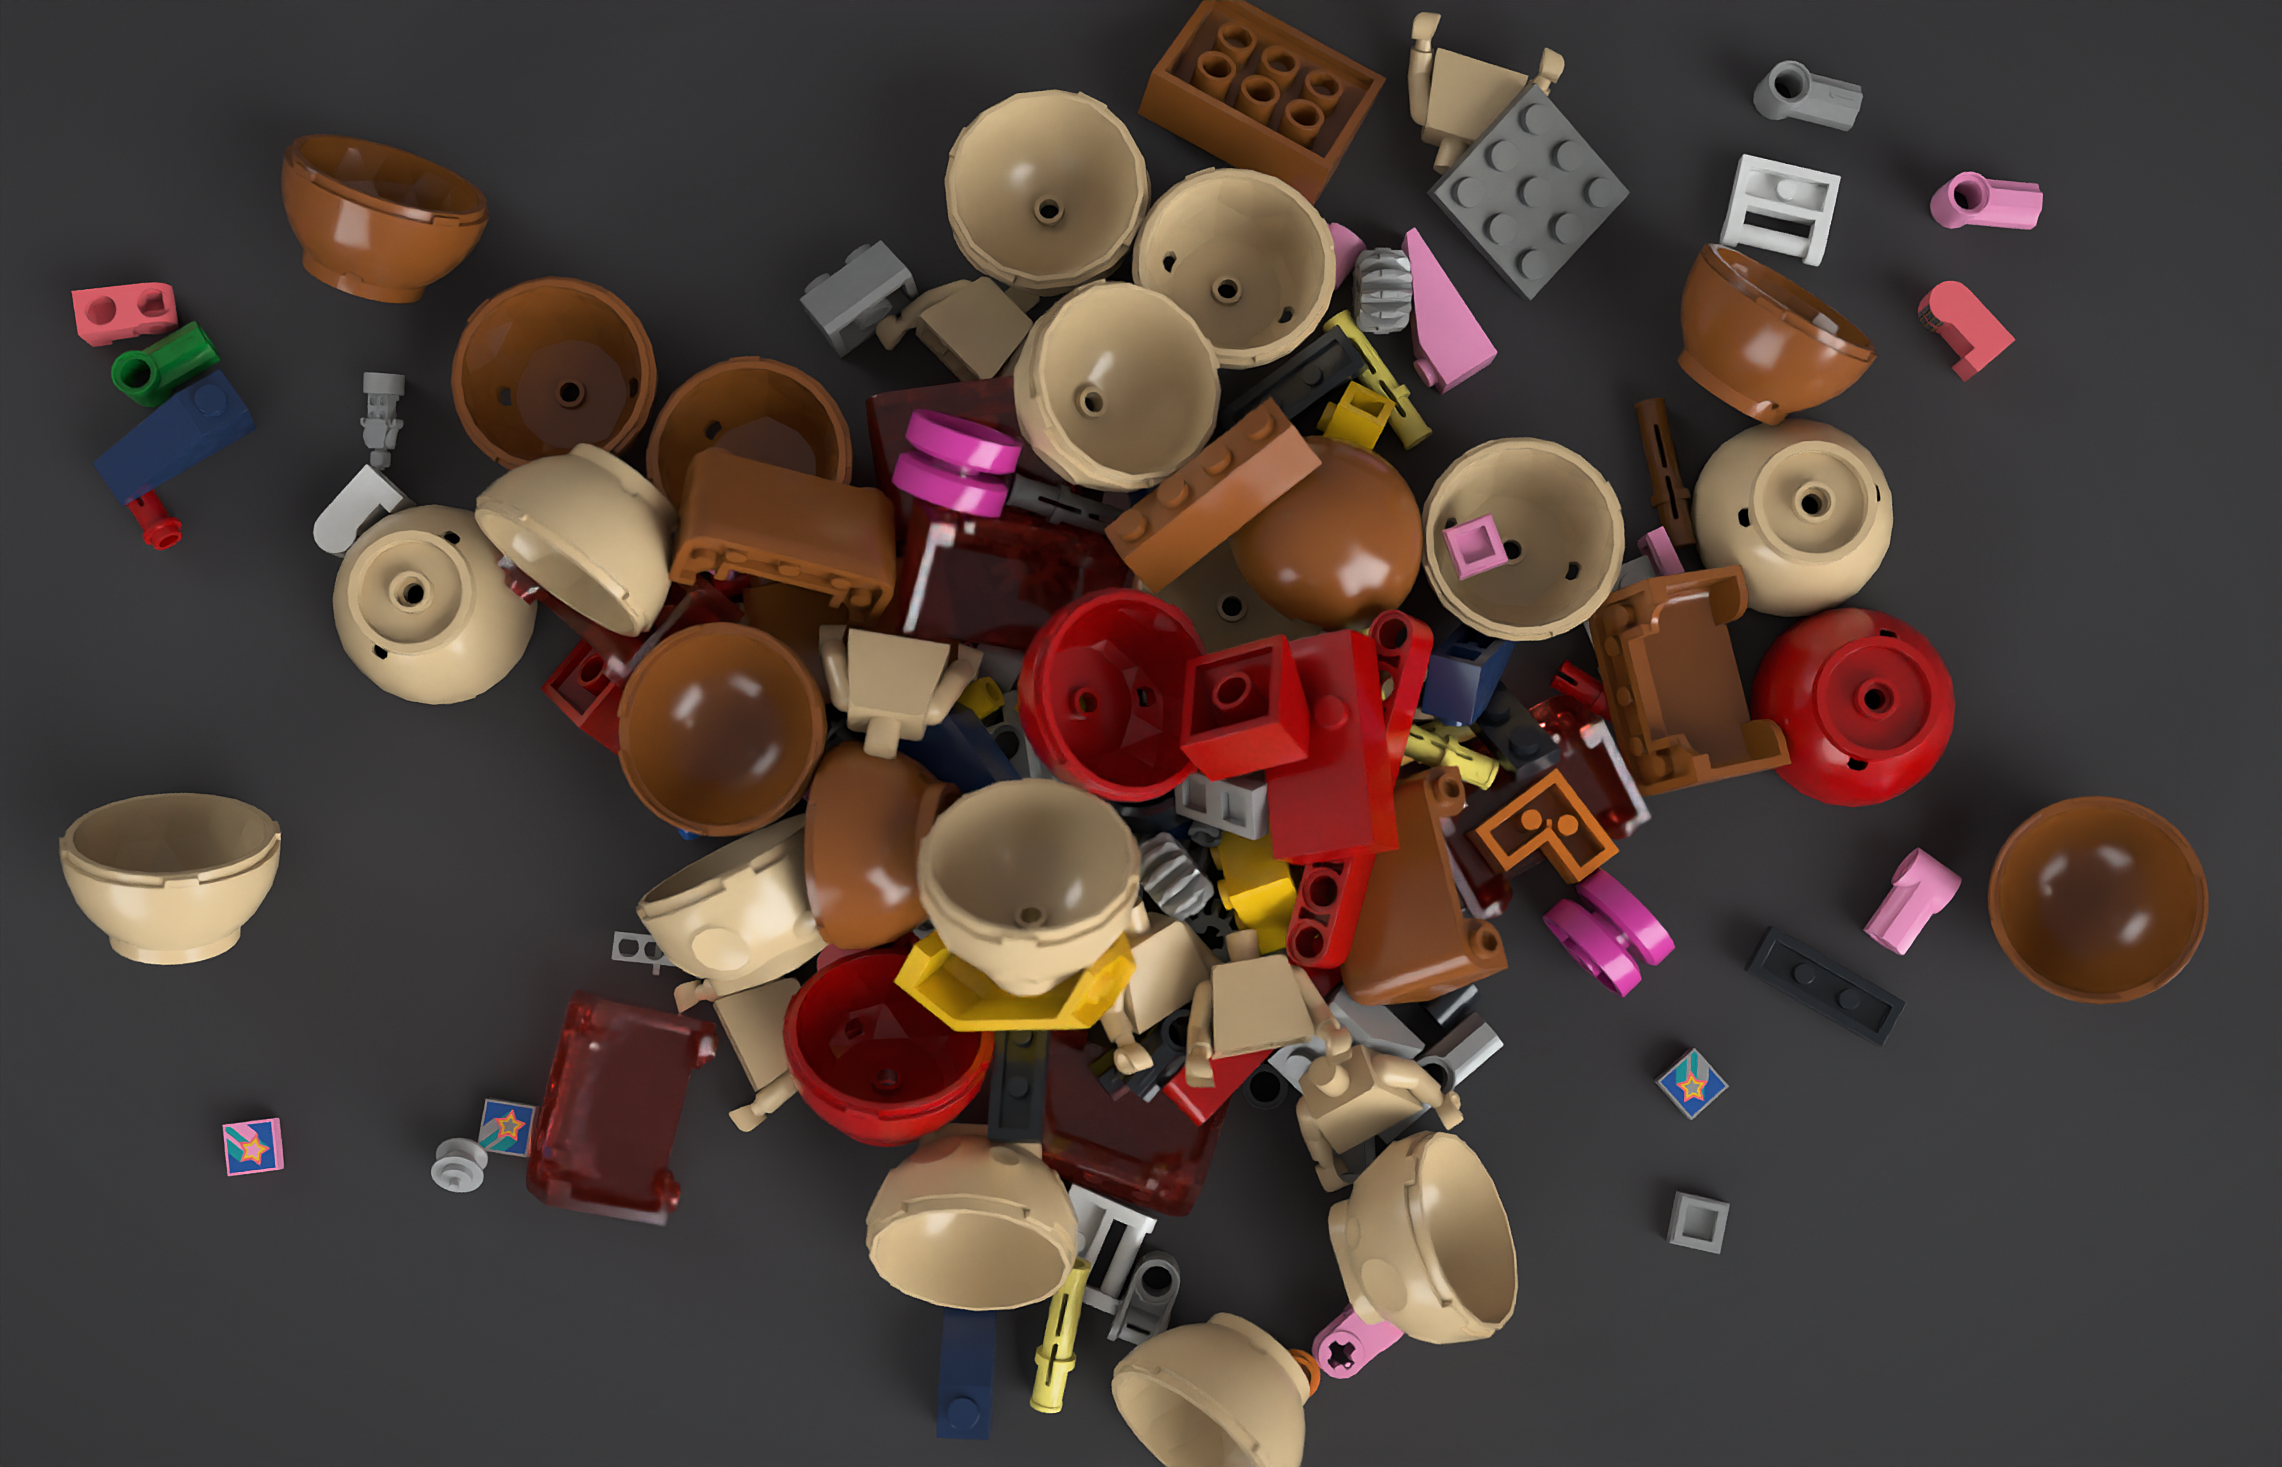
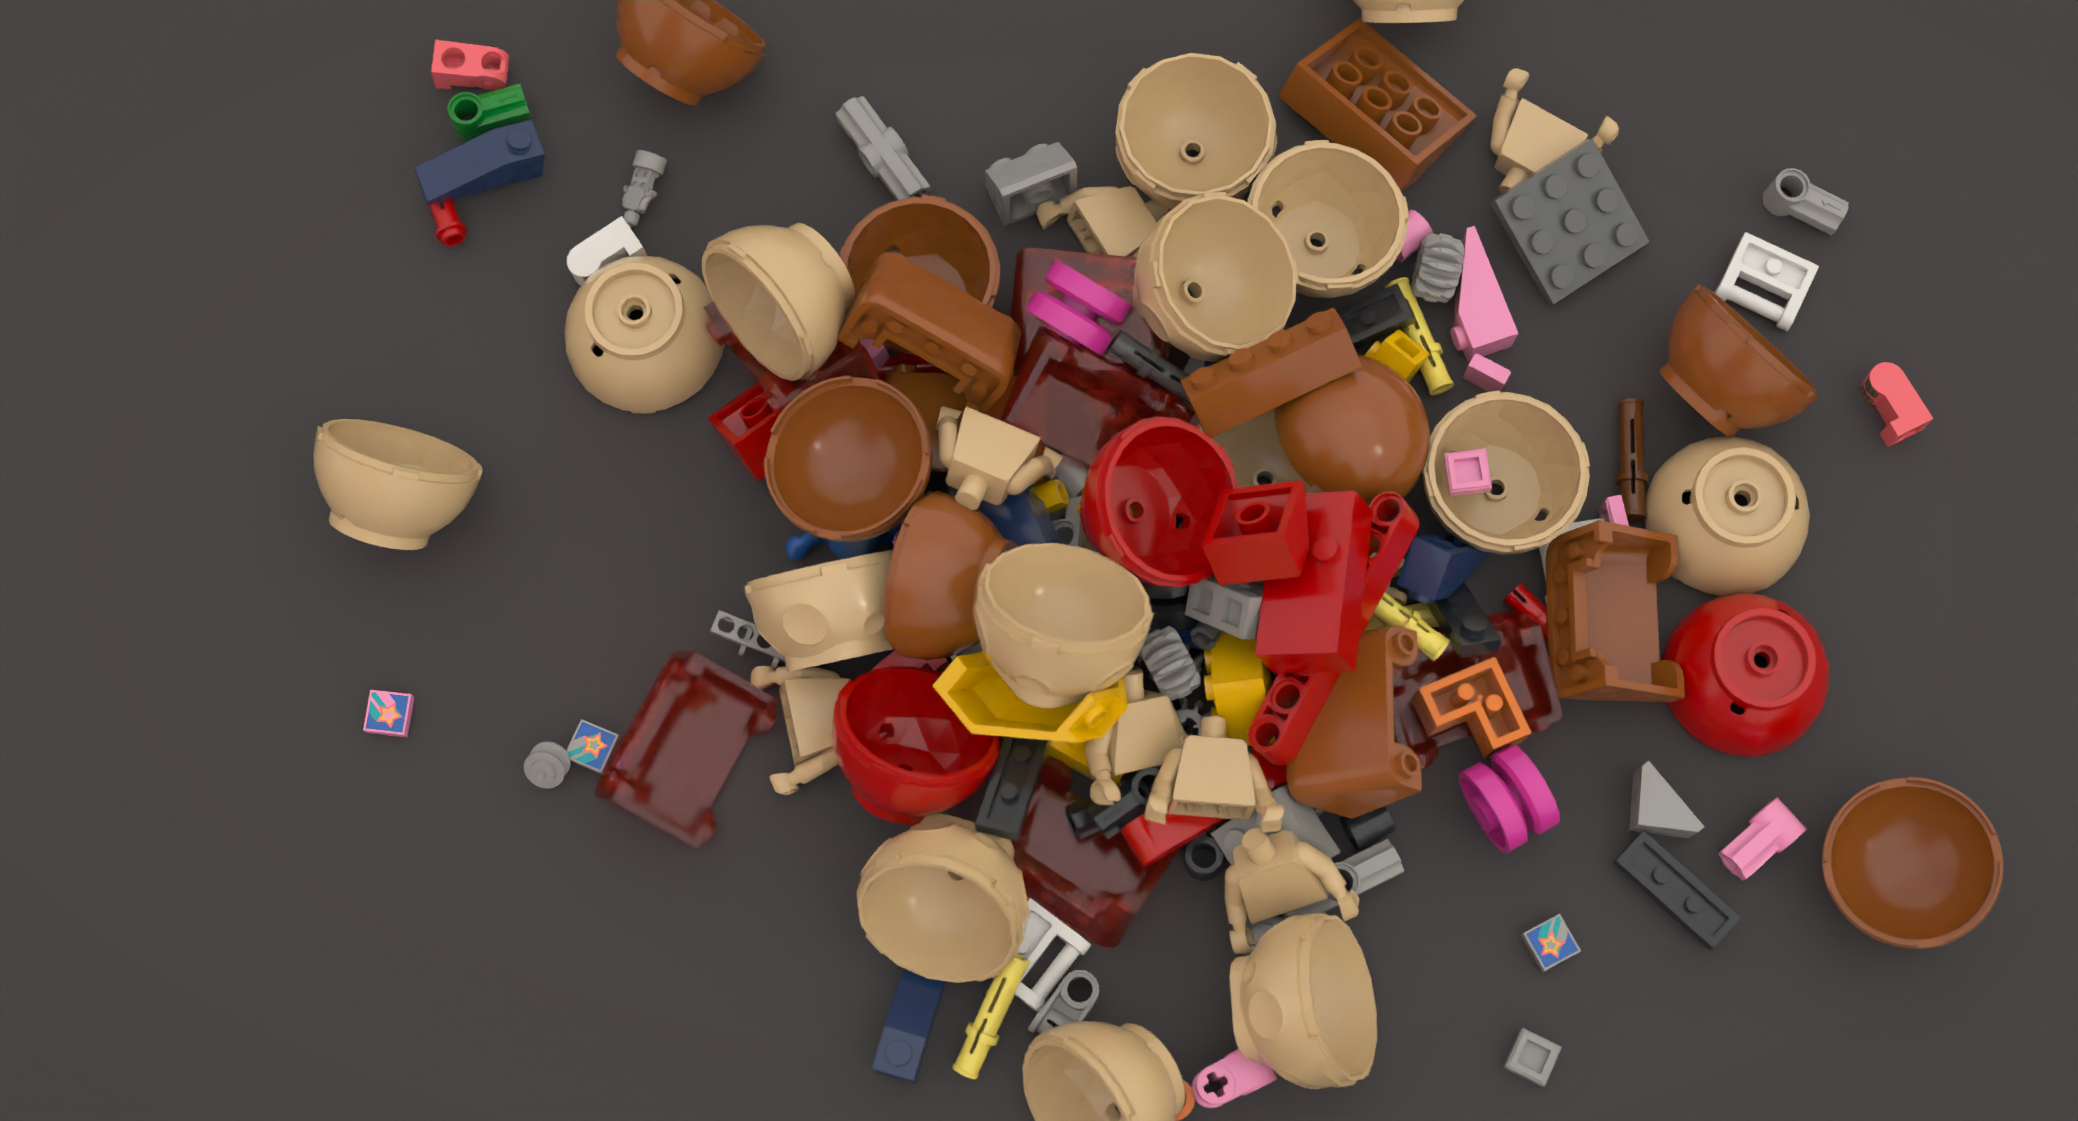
camera: 15 degrees right, 10 degrees down
dark orange piece [451,276,659,470] -> none
bright pink piece [1930,171,2043,230] -> none
none -> light grey piece [835,96,931,200]
none -> bright pink tile [1463,354,1511,392]
none -> light grey slope [1629,761,1704,838]

